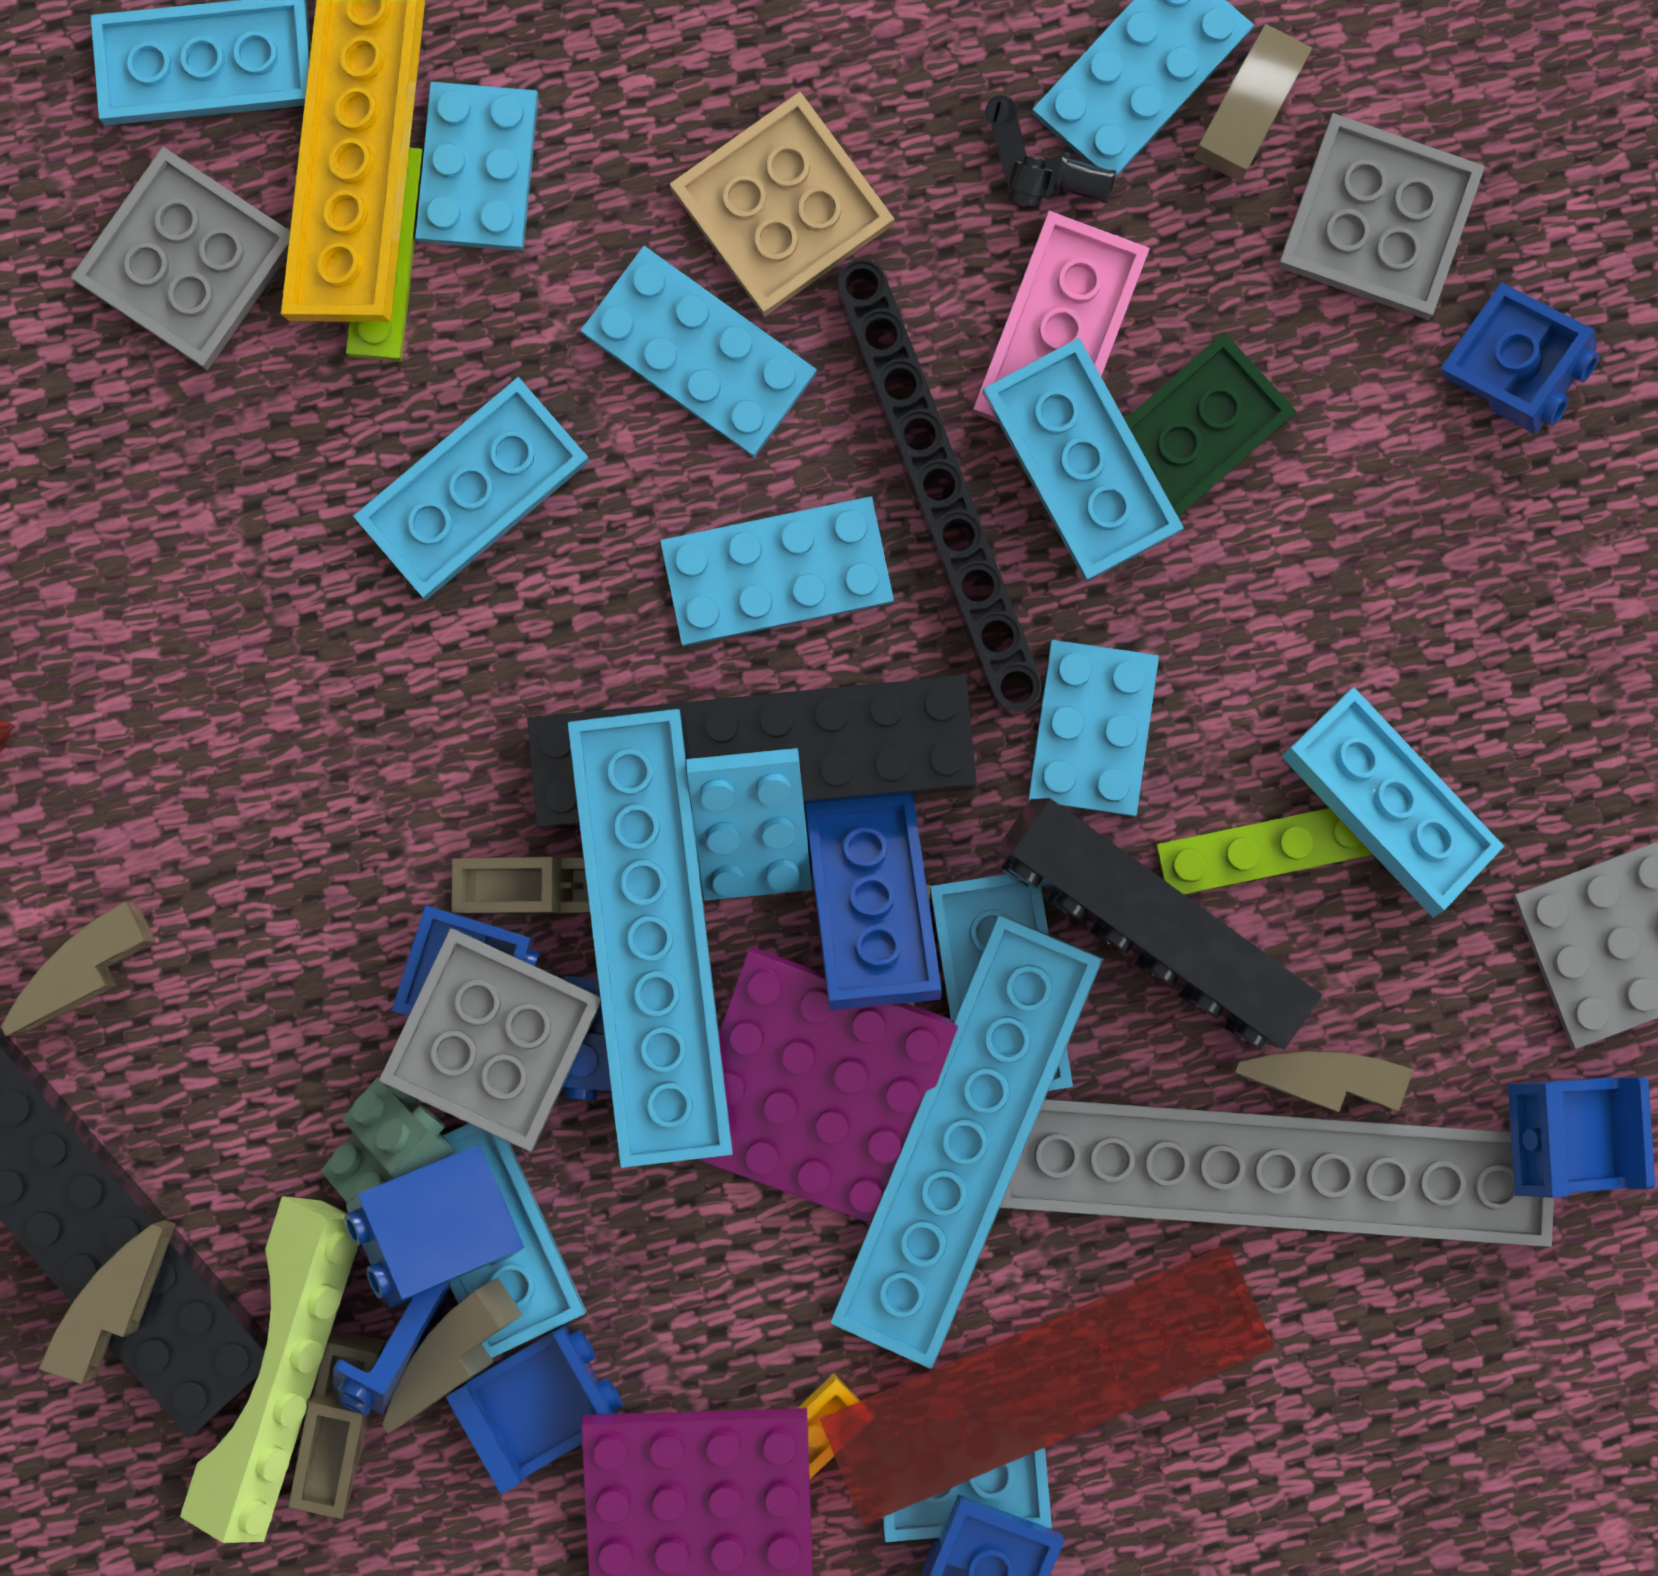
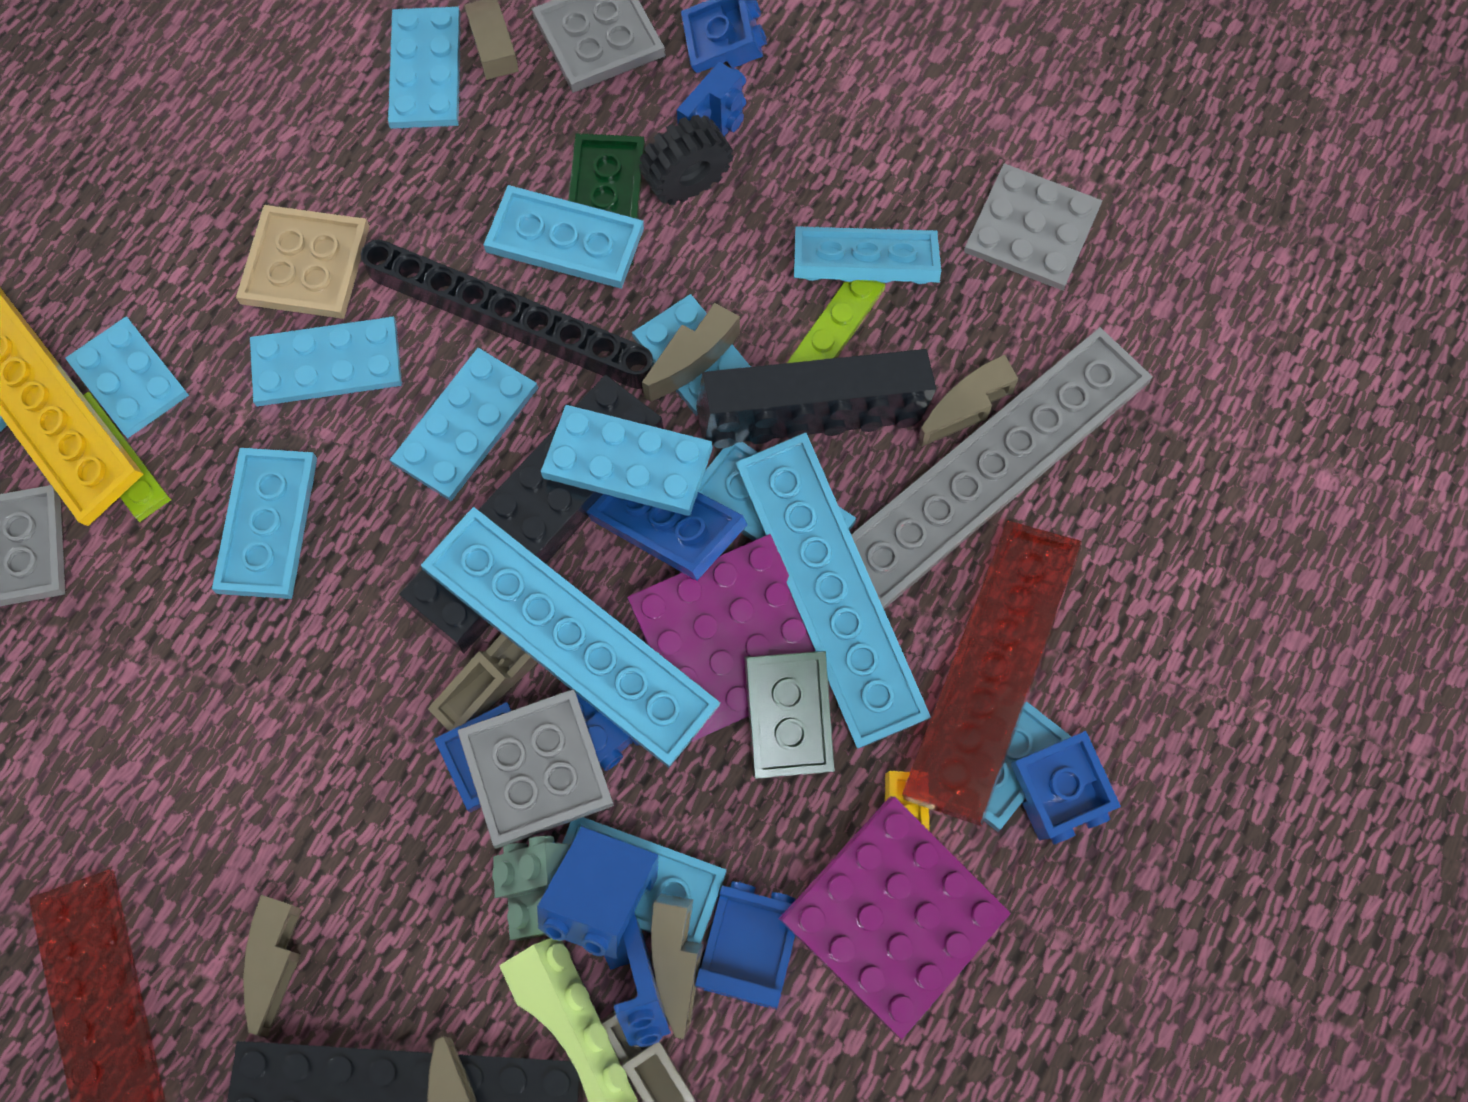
camera: 45 degrees left, 15 degrees down
medium azure plate [686,748,812,901] -> none
bright pink plate [972,211,1150,423] -> none
black pin [985,95,1117,207] -> none
blue panel [1508,1077,1655,1198] -> none
none -> medium azure plate [541,405,713,516]
none -> black tyre [639,115,733,205]
none -> dark tan slope [642,303,740,402]
none -> blue plate [677,62,746,136]
none -> plate [744,651,835,779]

